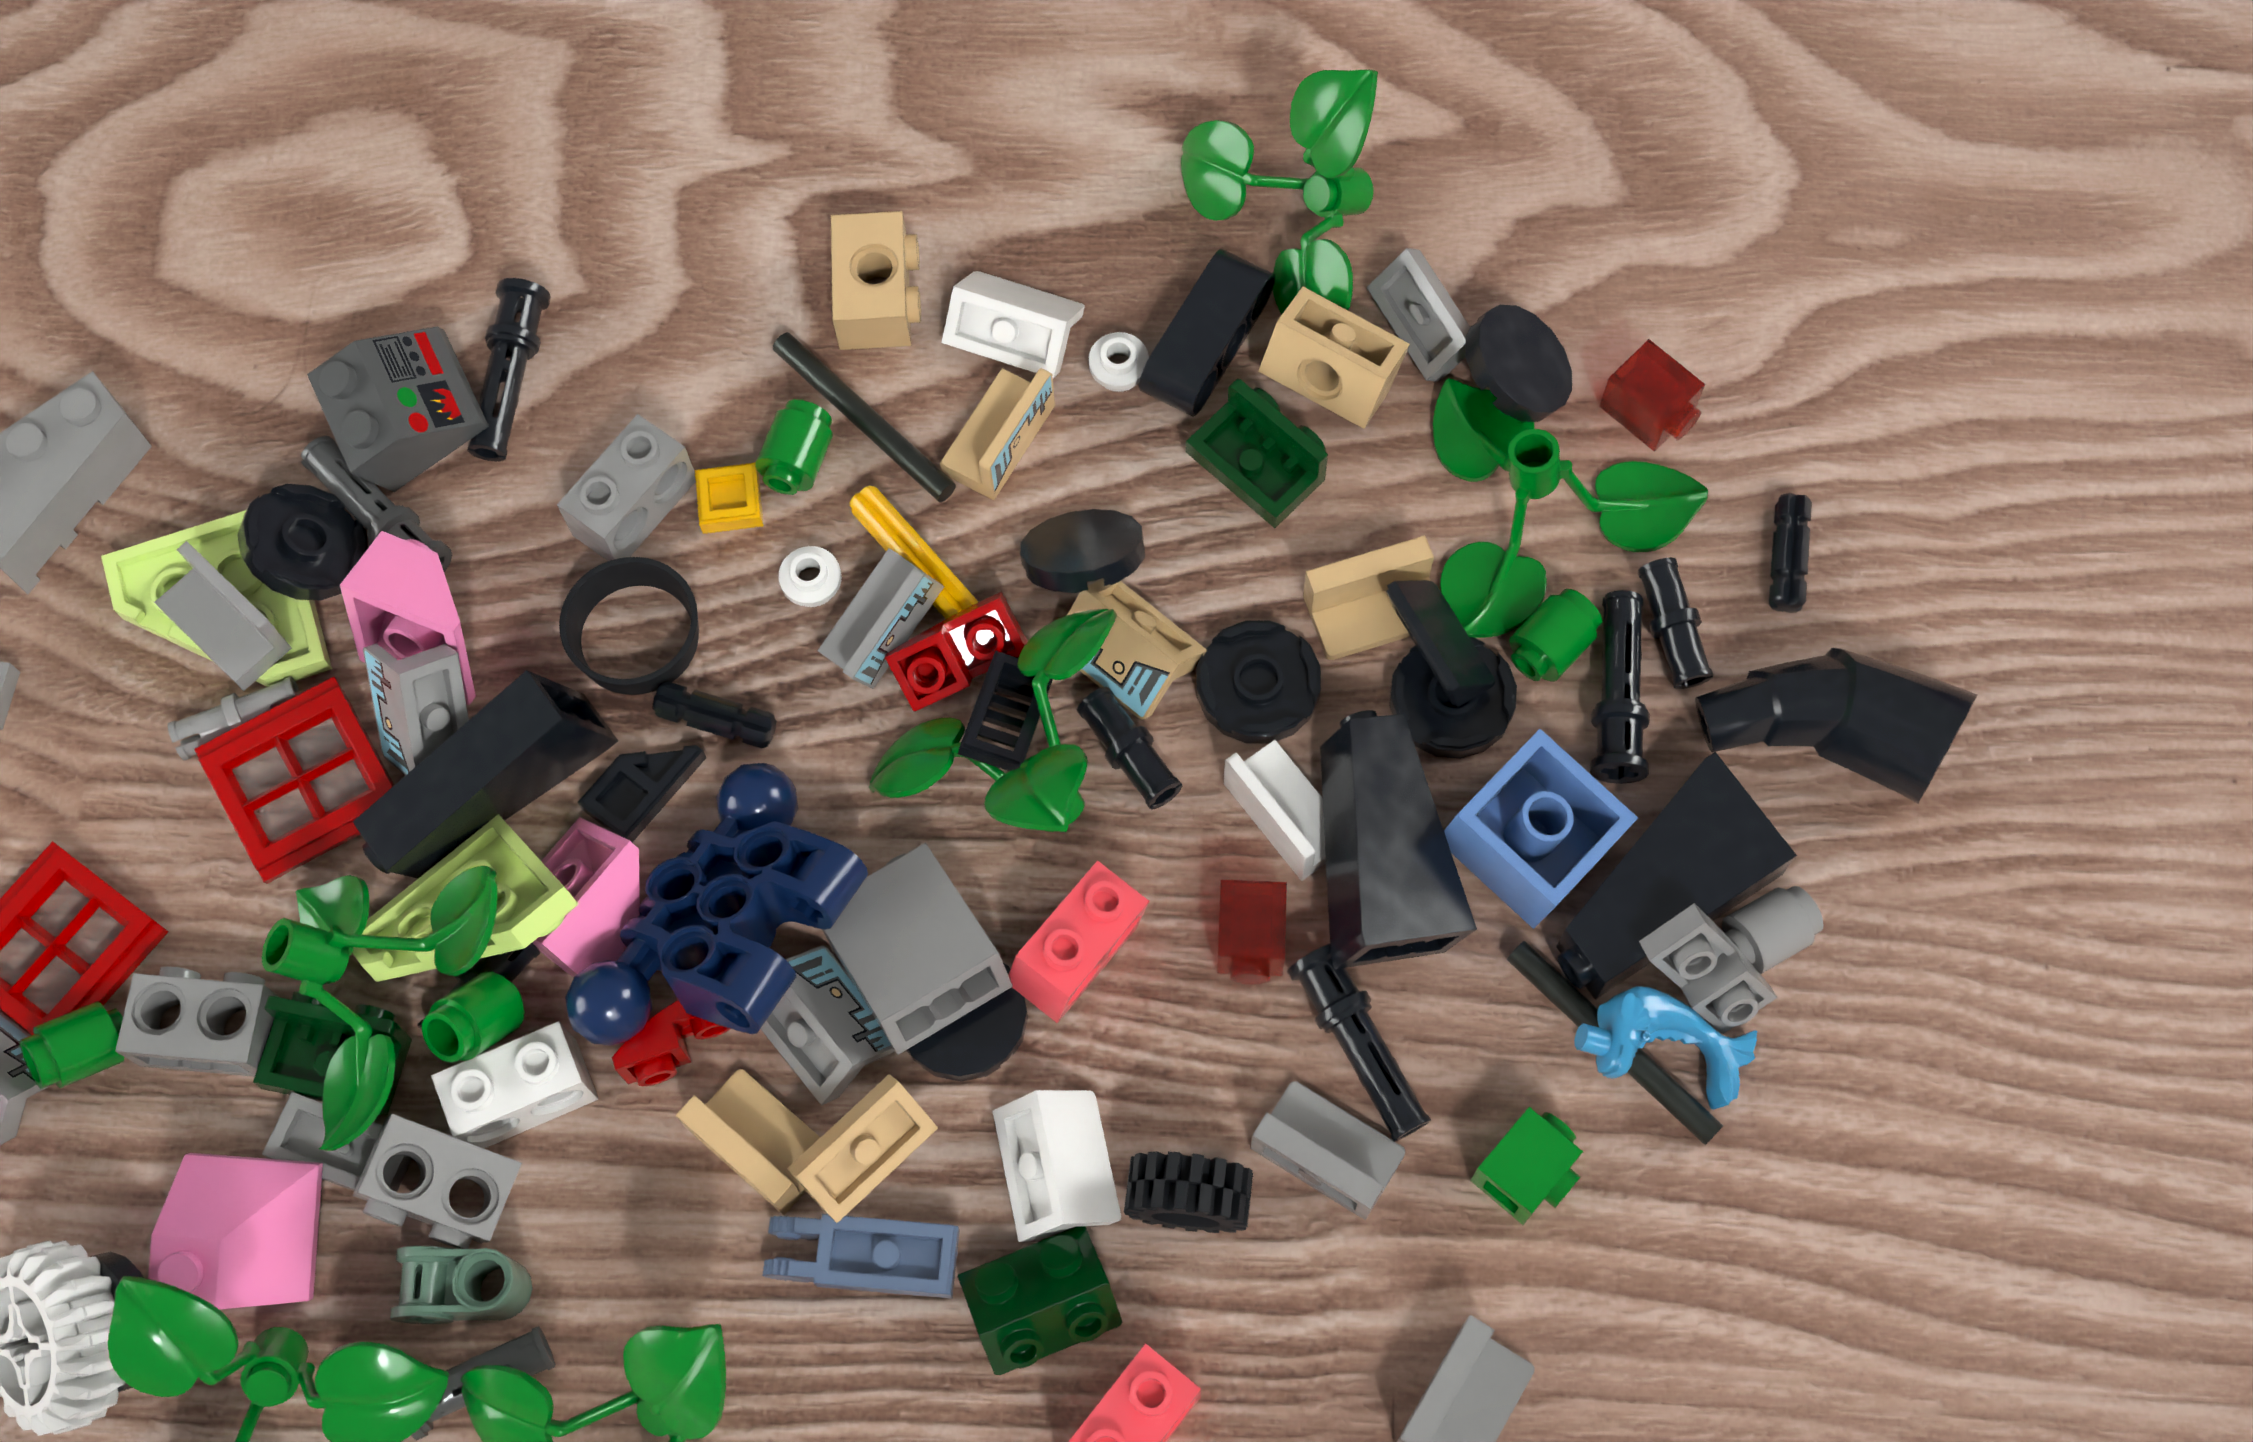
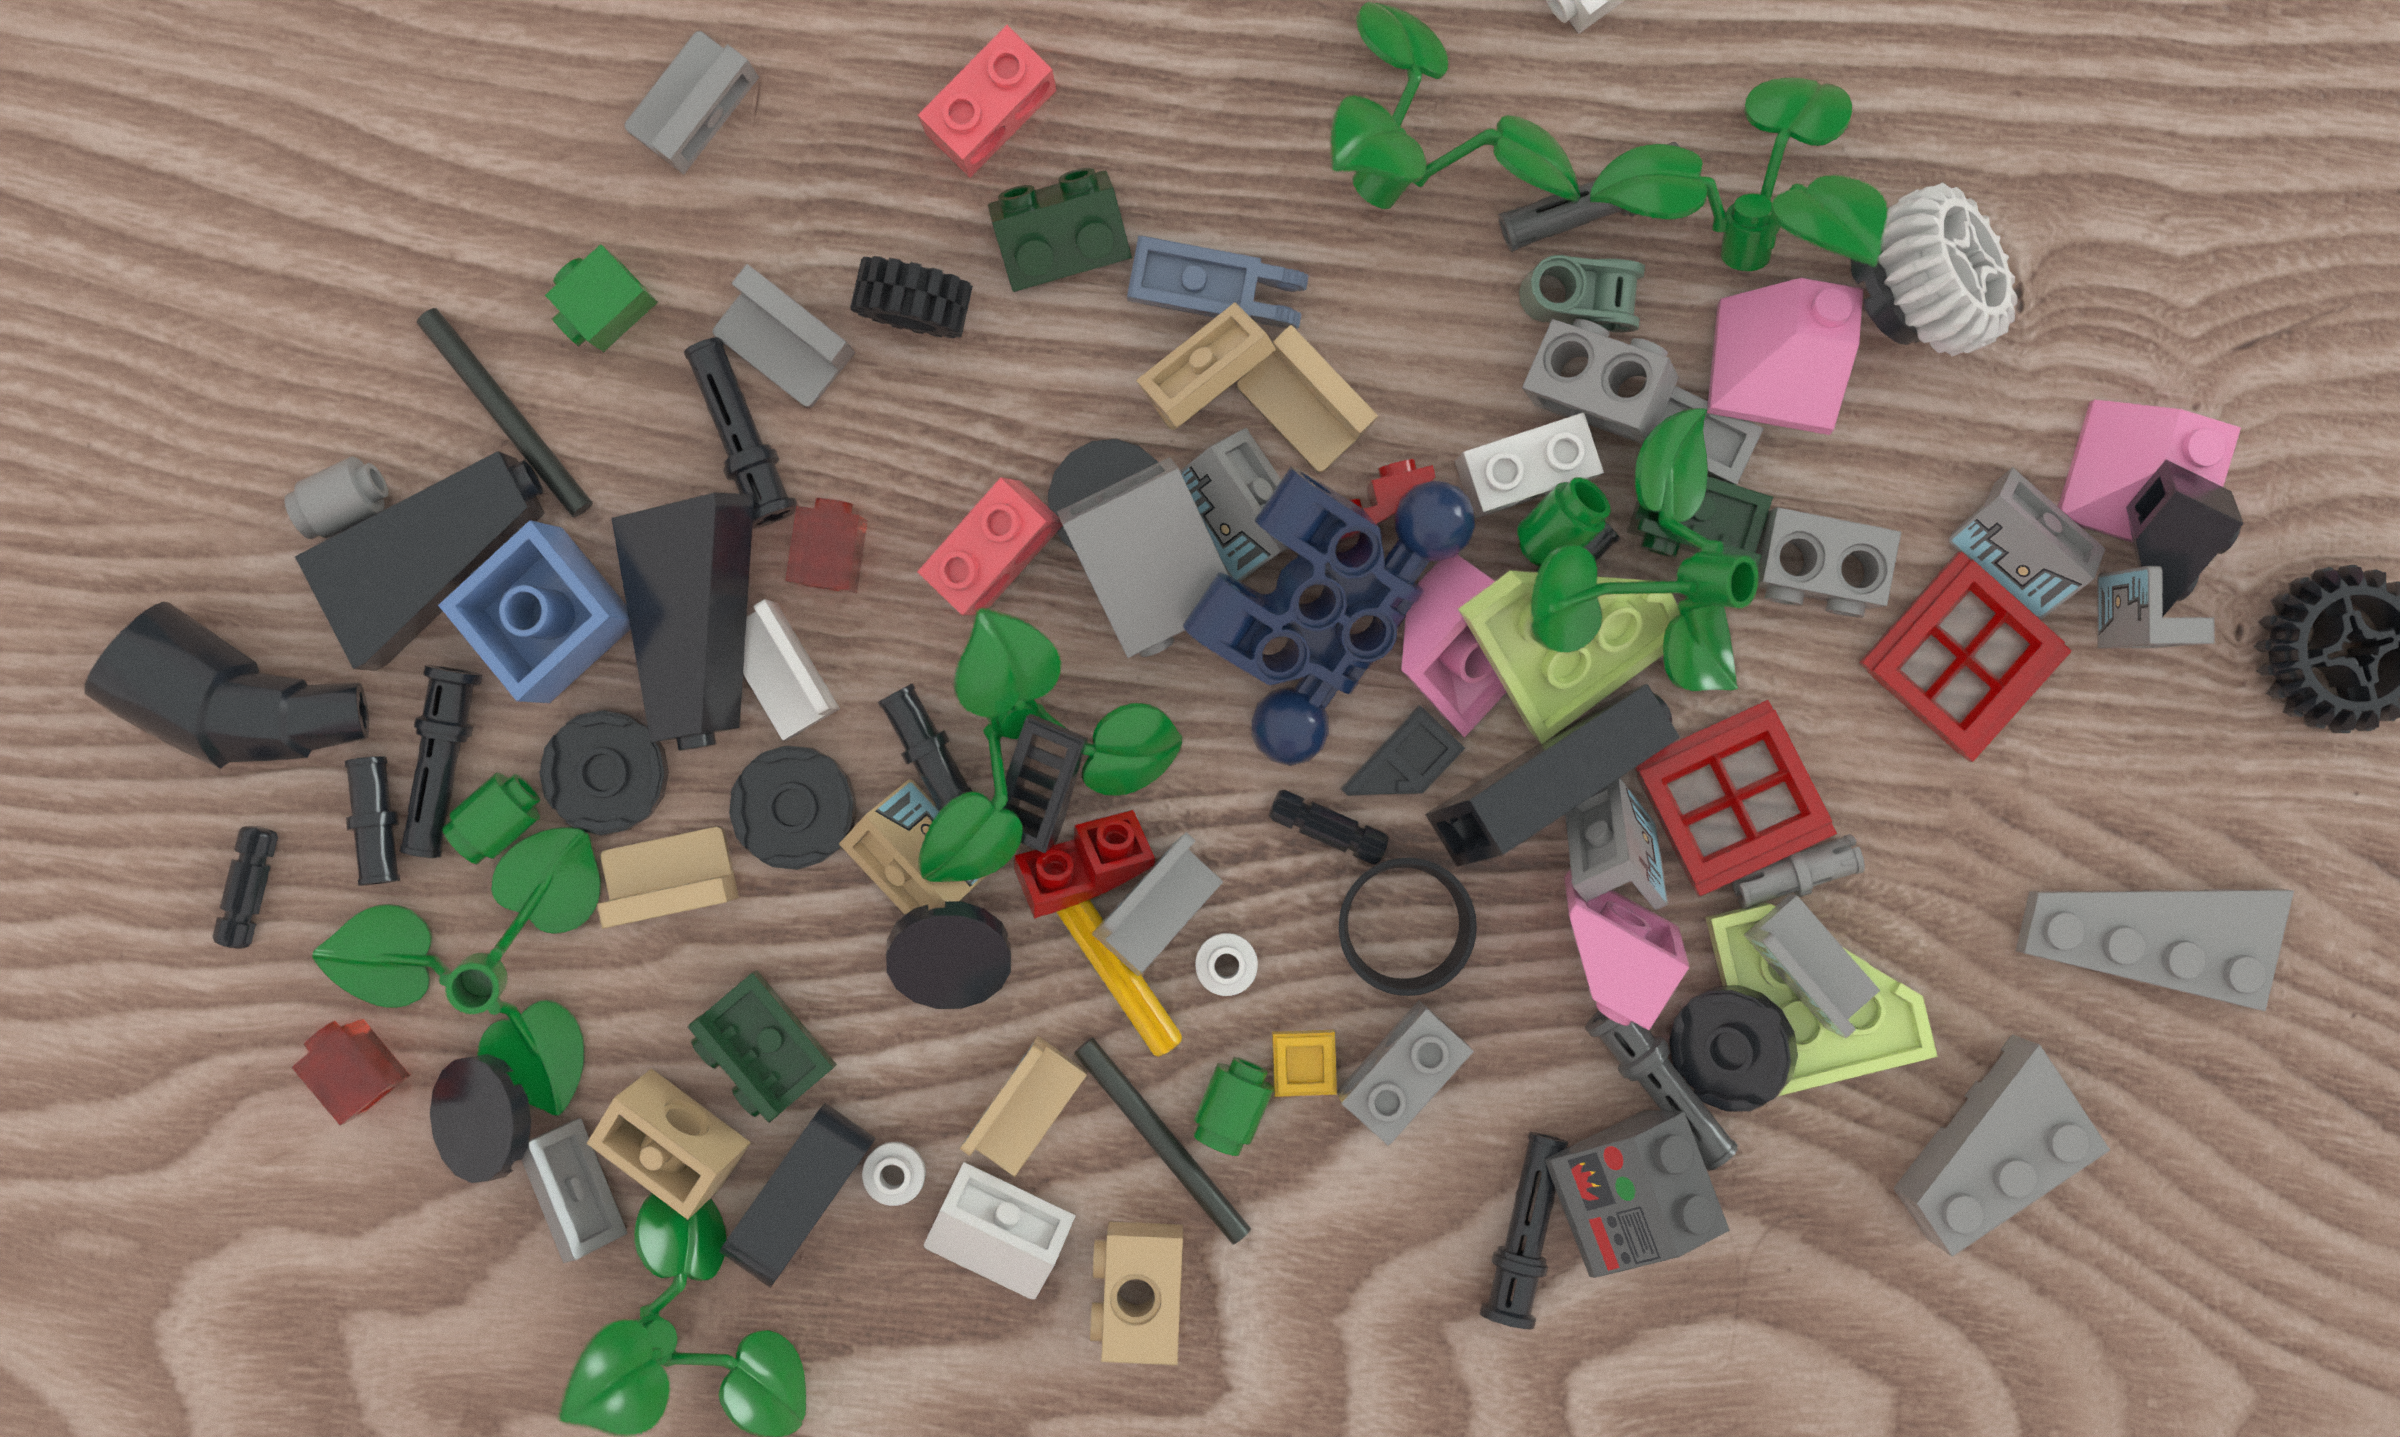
camera: 175 degrees left, 20 degrees up
green brick [20,1001,125,1089] -> none
white panel [992,1090,1121,1242] -> none
black slope [1386,580,1495,707] -> none
dark azure animal [1574,986,1758,1110] -> none
light grey slope [1639,903,1777,1035] -> none

